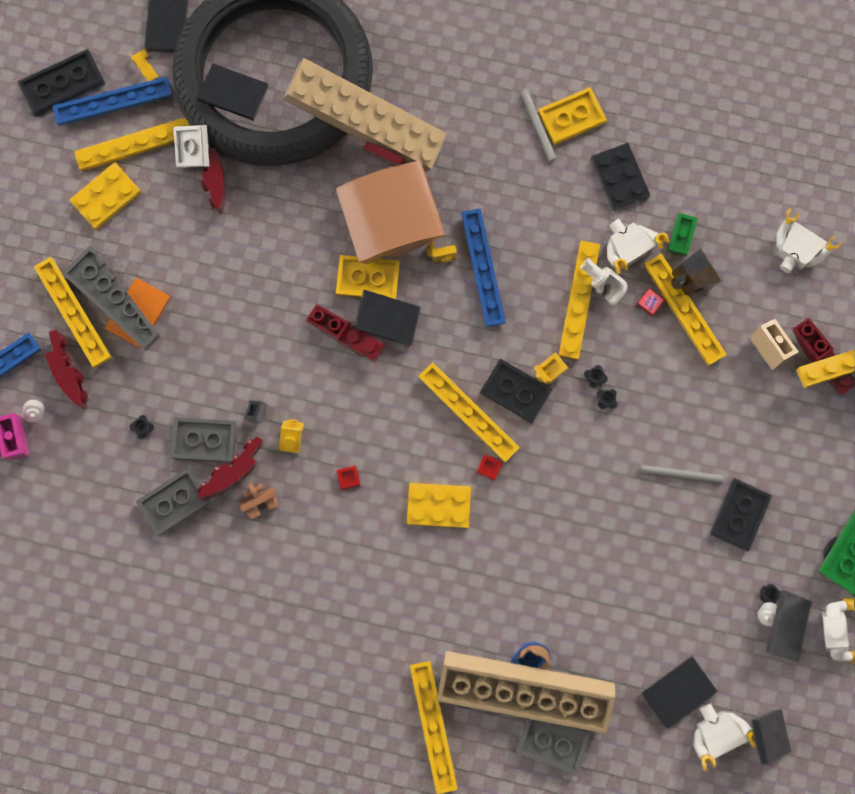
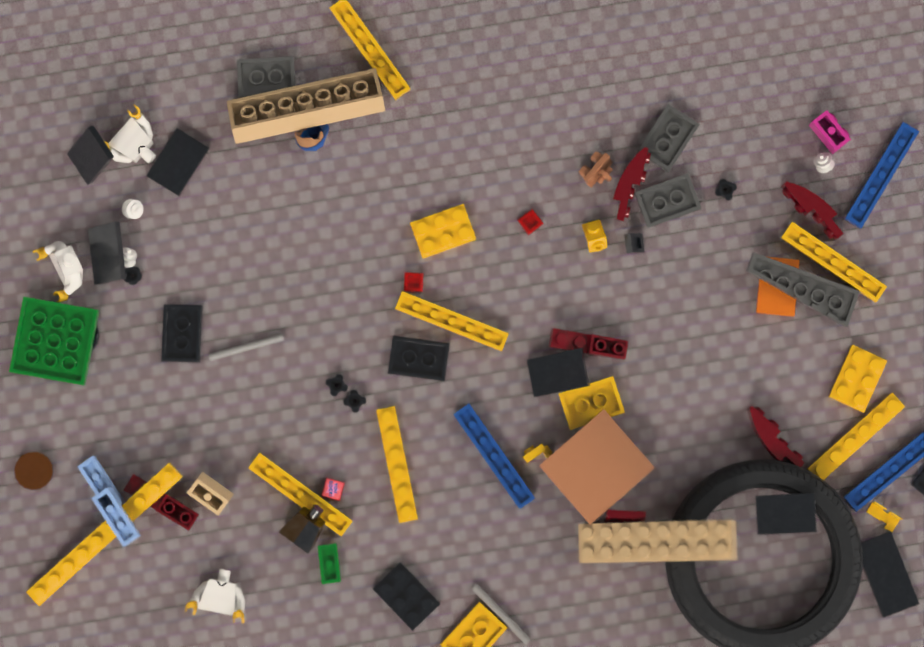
camera: 150 degrees right, 5 degrees up
white tile [174,125,209,167] -> none
yellow bracket [534,353,569,384] -> none
white piece [580,258,627,305] -> none
torso [607,219,670,274] -> none
none -> white wheel [122,199,143,219]

